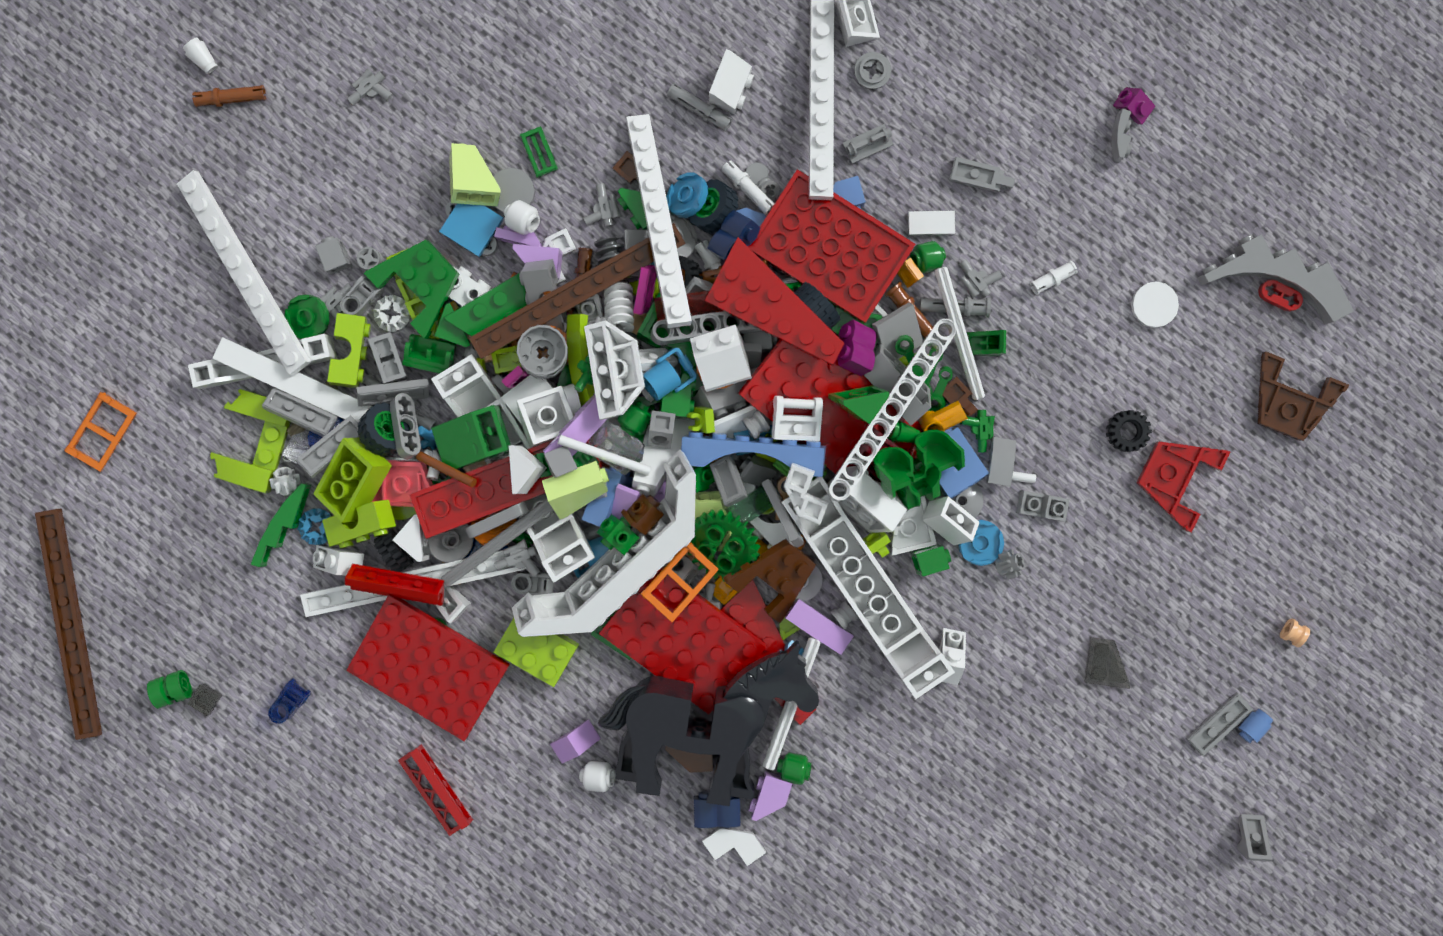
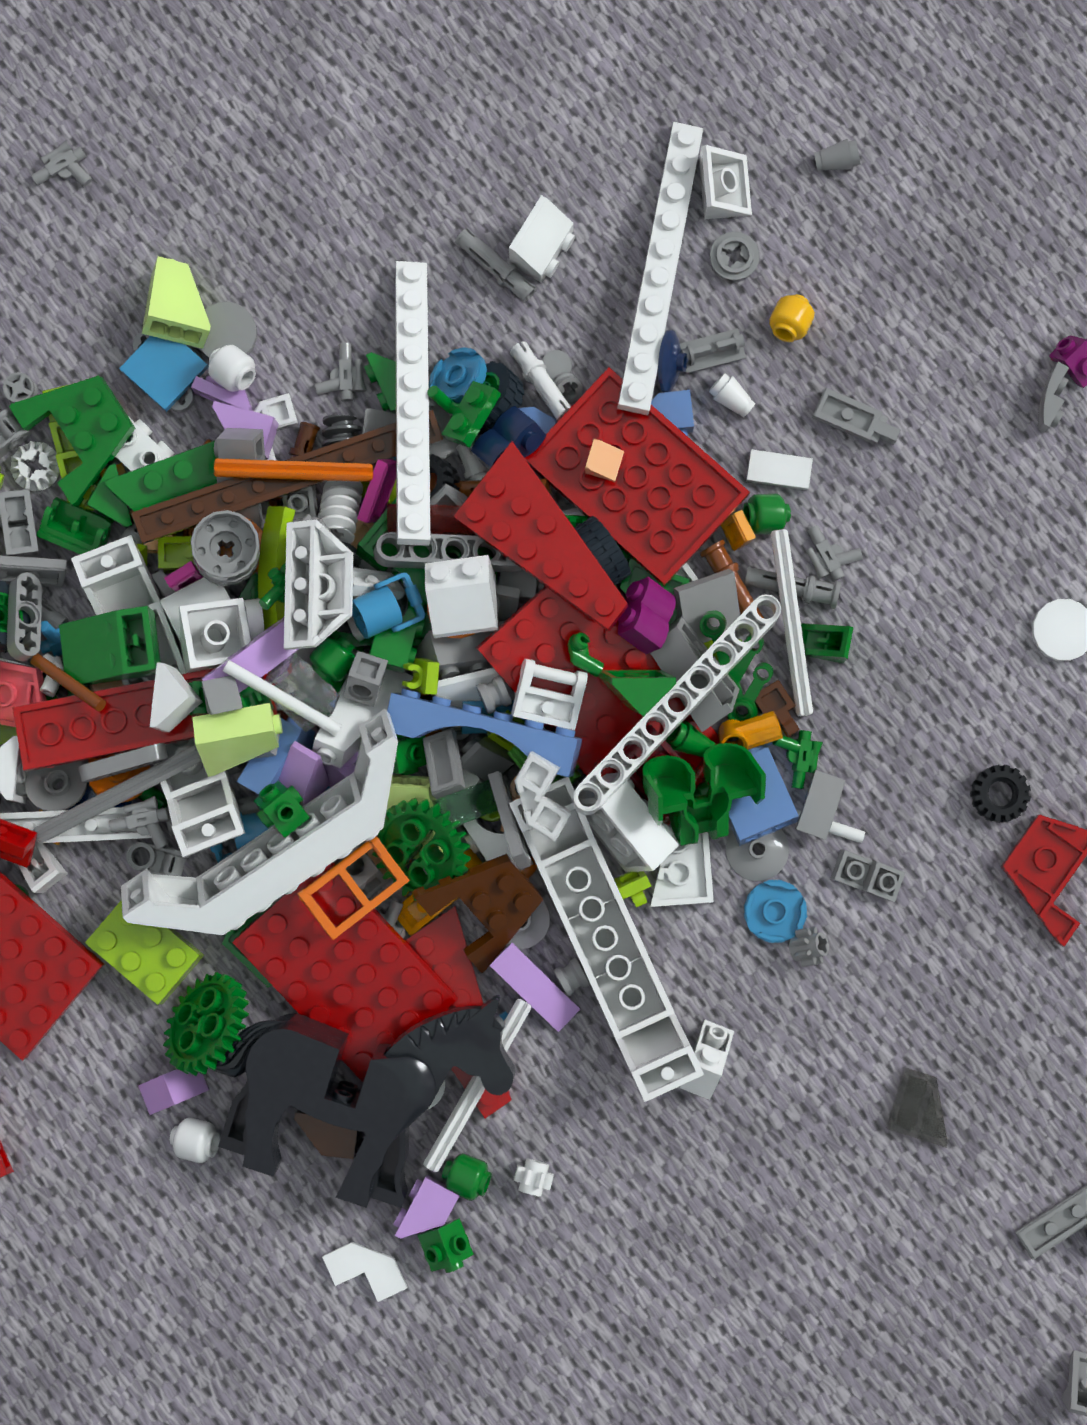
camera: 10 degrees right, 5 degrees down
green tile [520,126,558,178] -> none
reddish brown plate [613,151,638,185] -> none
reddish brown brick [621,494,664,535] -> none
dark blue brick [694,791,741,828] -> none
lime tile [779,609,800,640] -> none
green brick [910,544,951,577] -> none
white brick [922,496,980,546] -> none
white pin [1030,260,1078,295] -> none
none -> green gear [163,972,249,1076]
none -> orange axle [214,458,373,482]
none -> green brick [417,1218,474,1273]
none -> green plate [427,381,501,448]
none -> white gear [513,1158,554,1196]
none -> green arm [568,632,604,677]
none -> light nougat slope [585,439,624,482]
none -> dark blue dish [658,330,688,392]
none -> white cone [708,372,756,418]
none -> yellow head [769,294,815,342]

